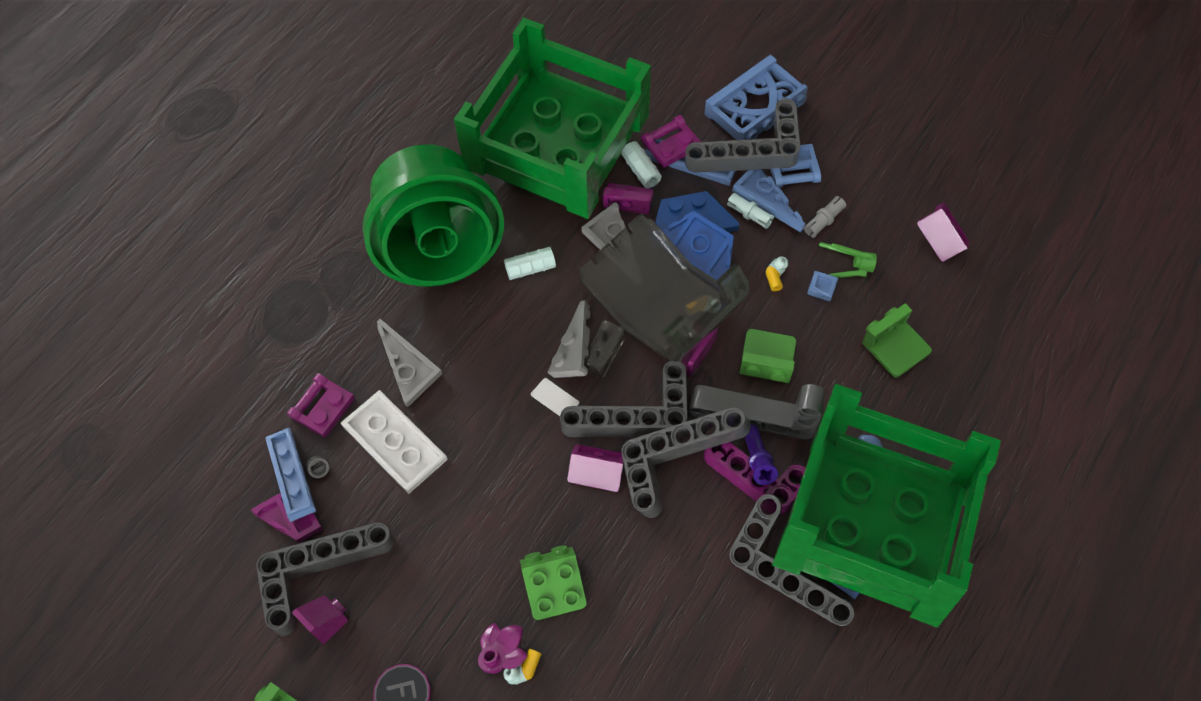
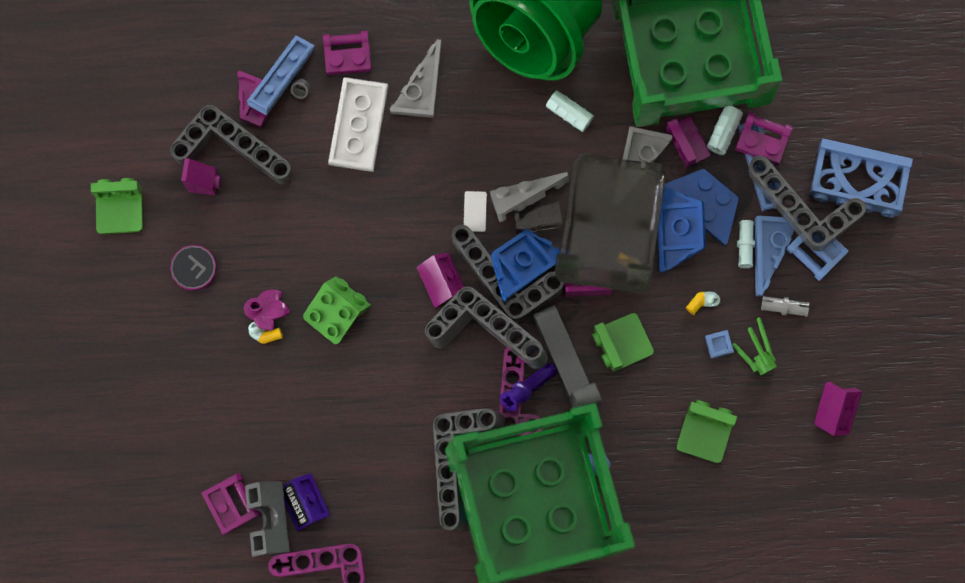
camera: 55 degrees right, 15 degrees up
none -> blue wing [491,229,571,301]

